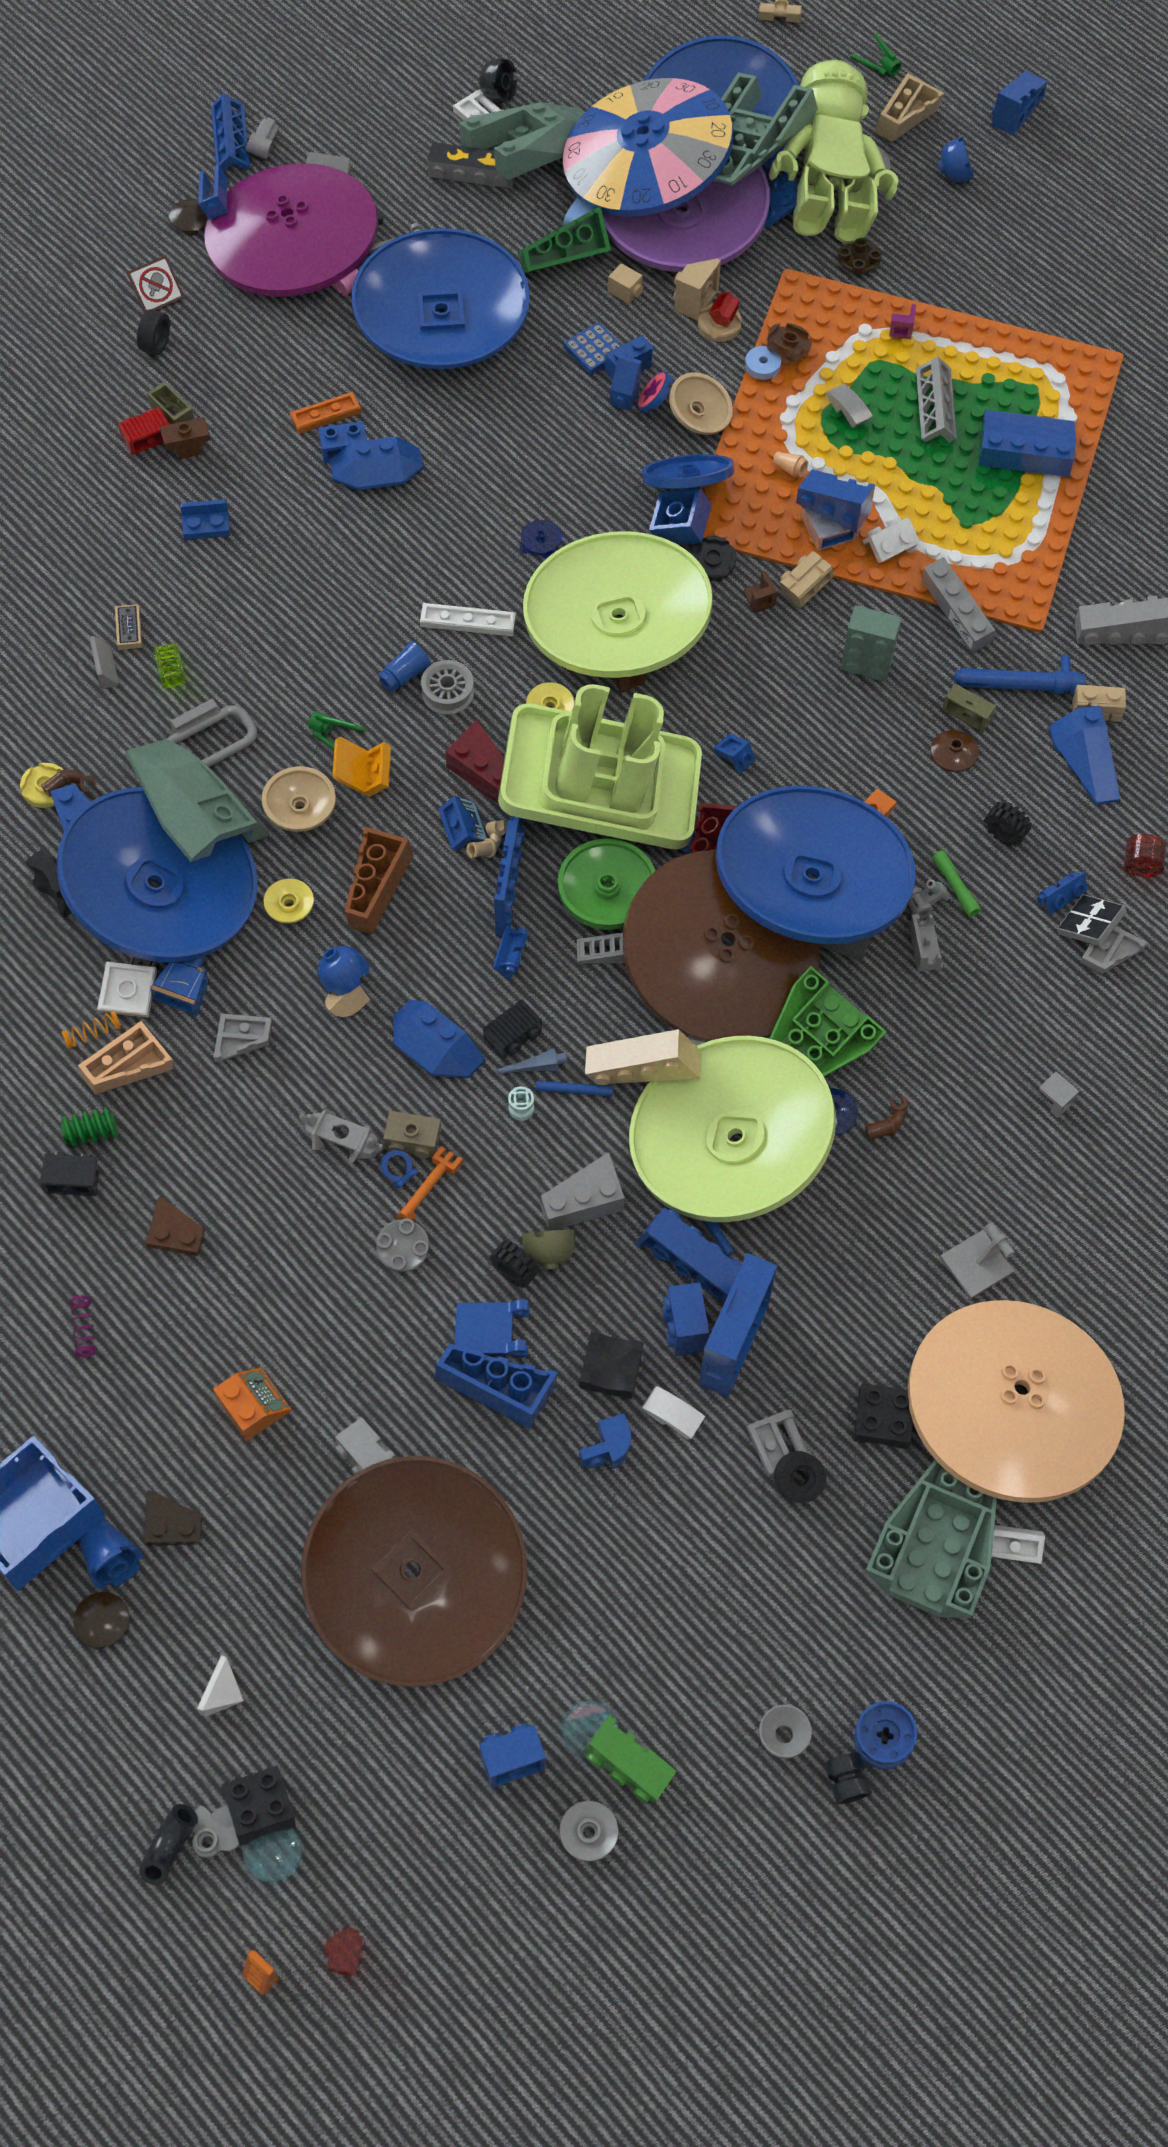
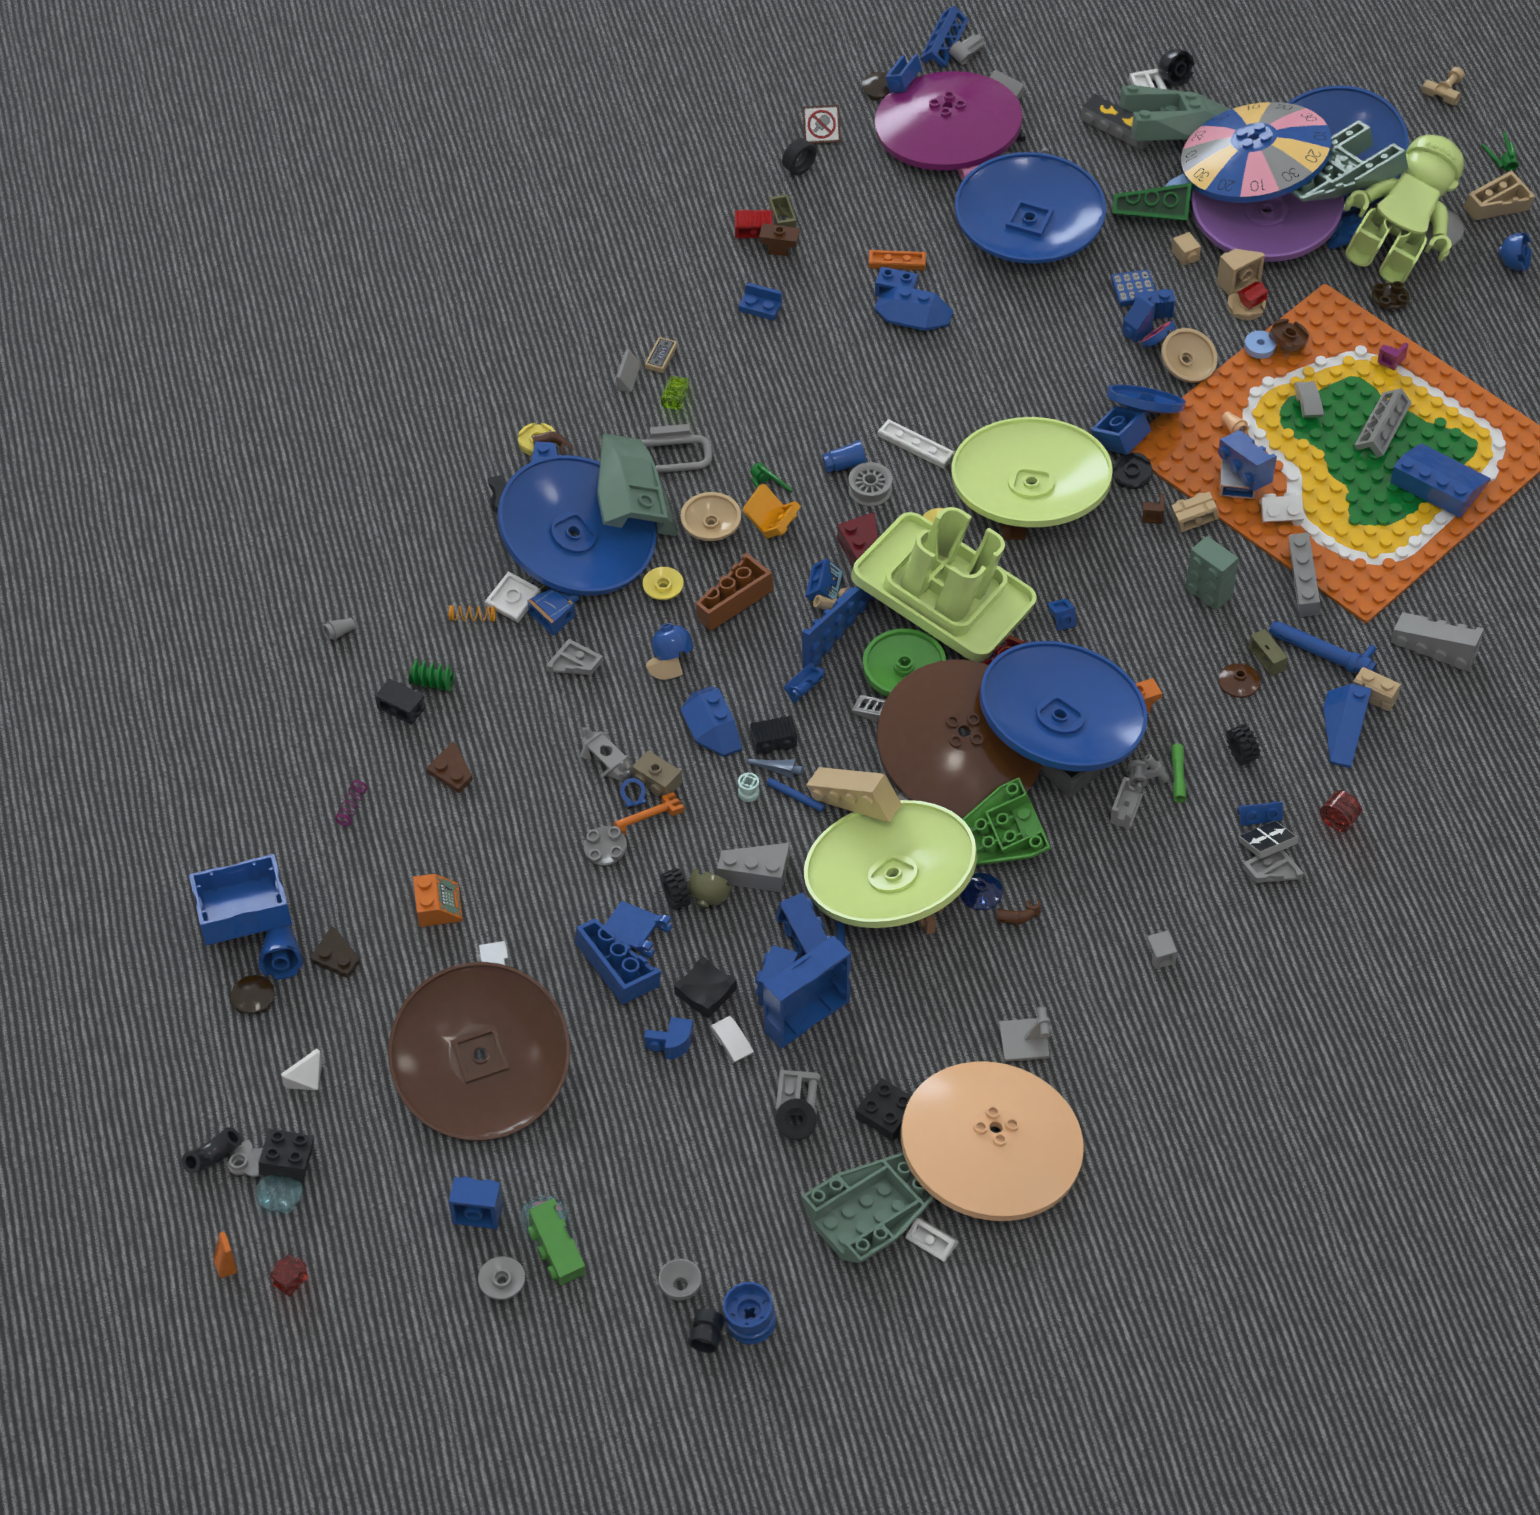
camera: 30 degrees right, 10 degrees down
light nougat wedge [78,1021,173,1095] -> none
clear blue piece [519,520,563,559] -> none

